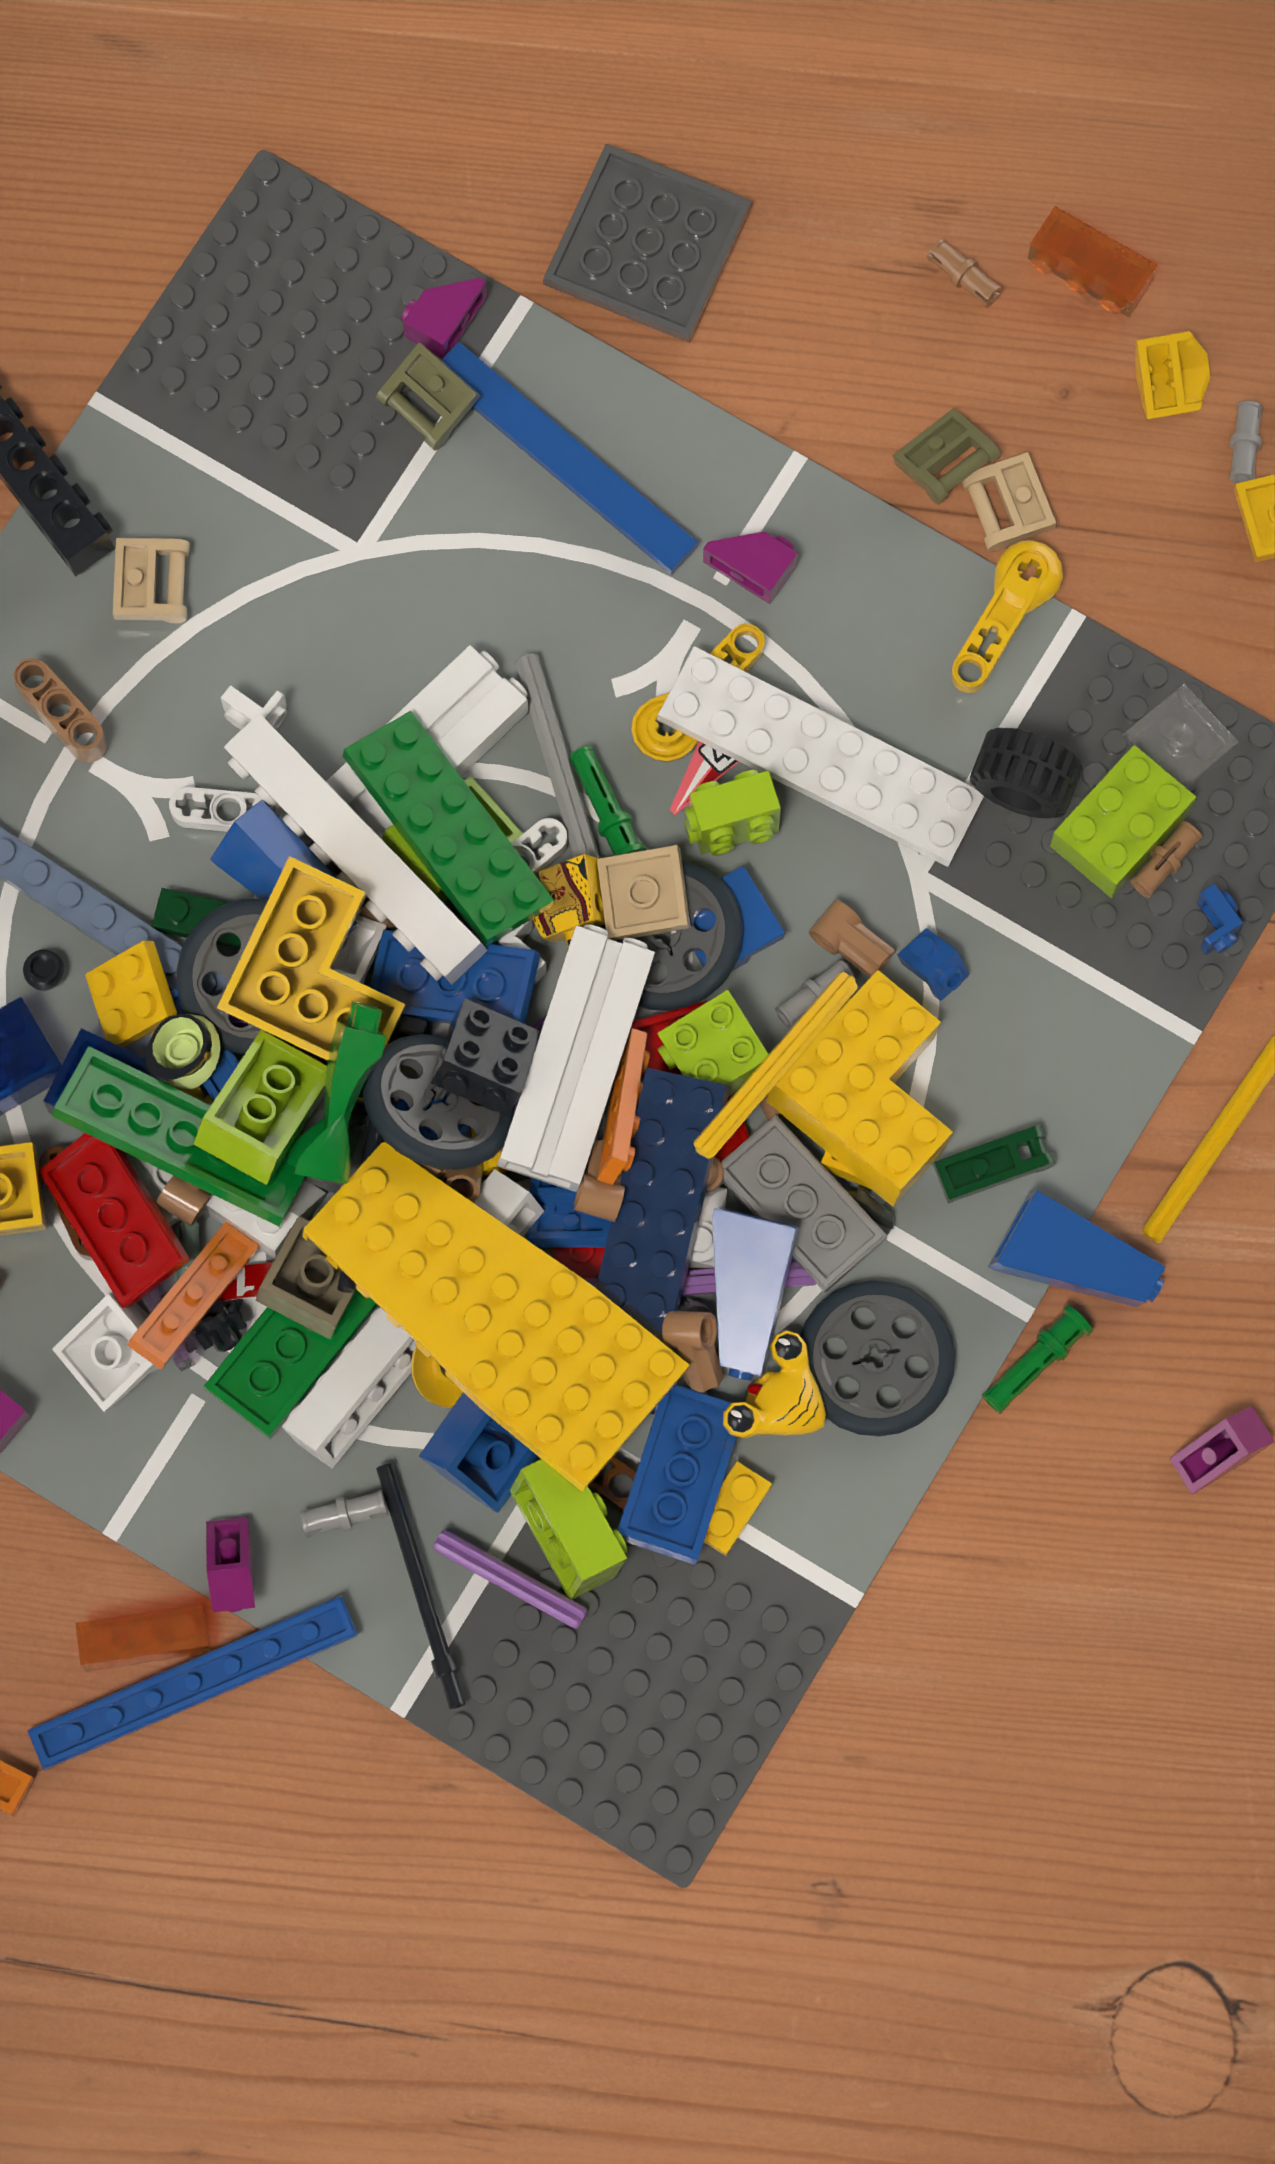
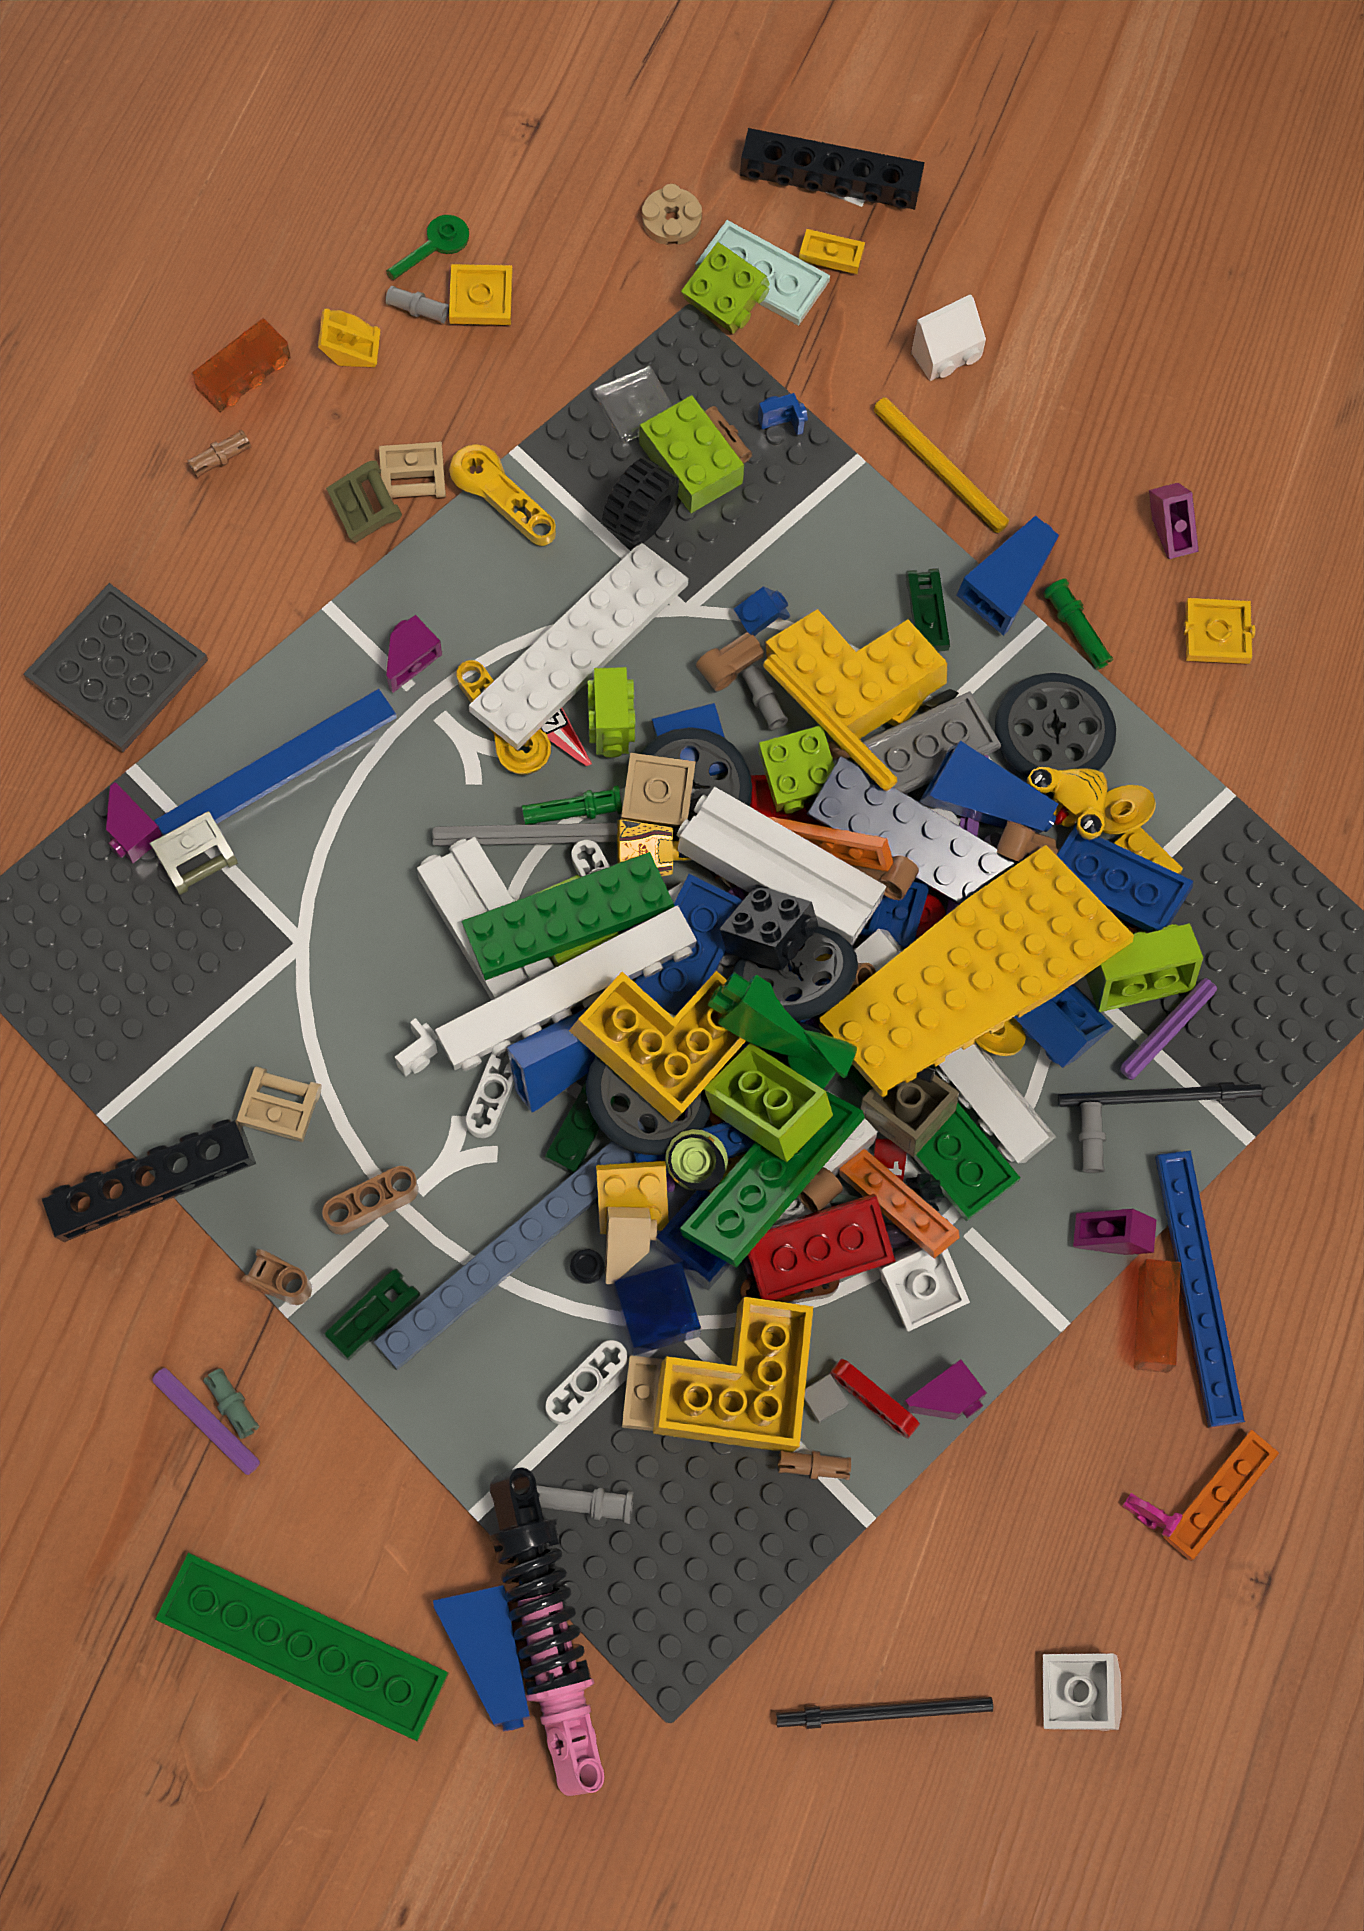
camera: 80 degrees left, 5 degrees down
none -> tan slope [605,1207,657,1284]
none -> yellow dish [1103,785,1156,834]
none -> yellow plate [1183,598,1255,664]

